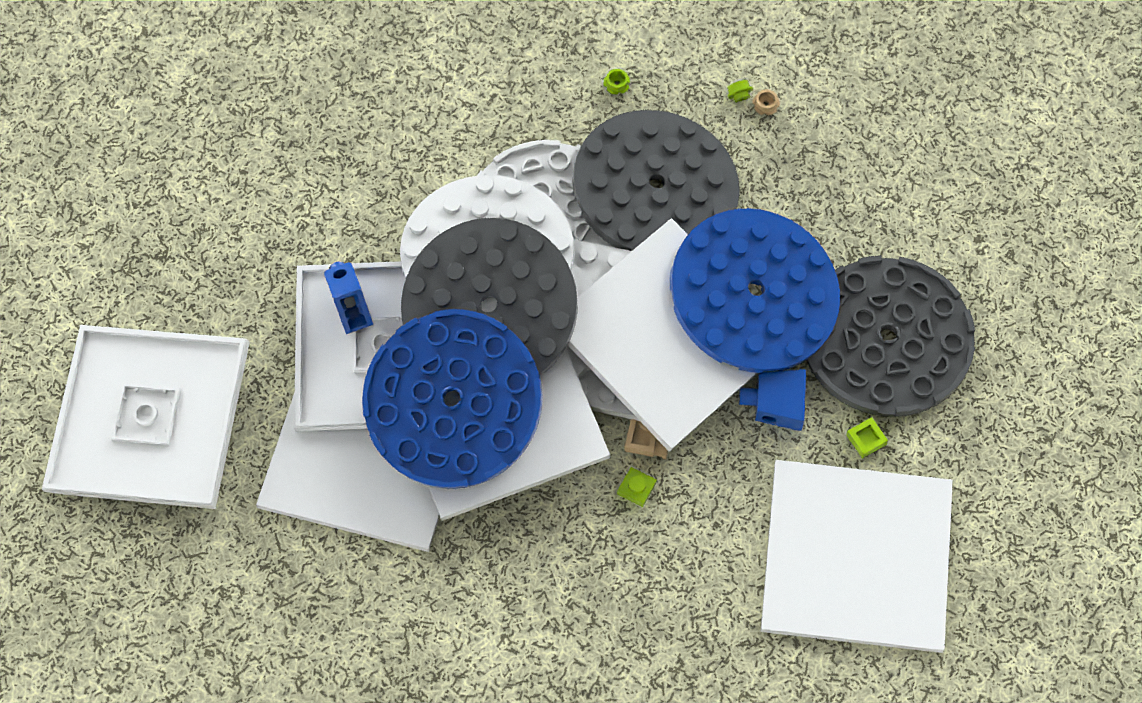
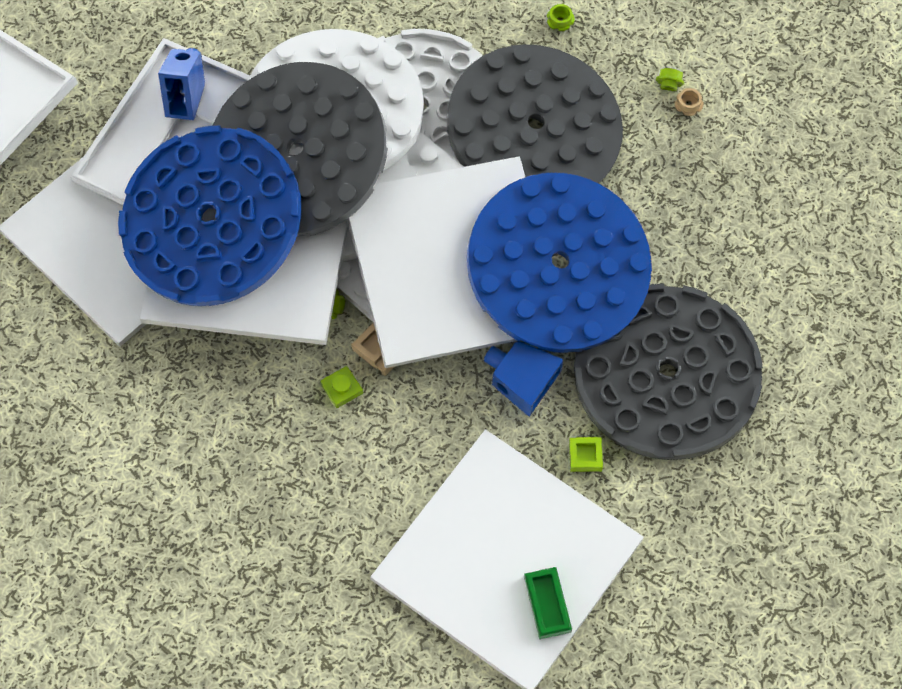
camera: 30 degrees right, 0 degrees up
none -> green tile [524,567,572,640]

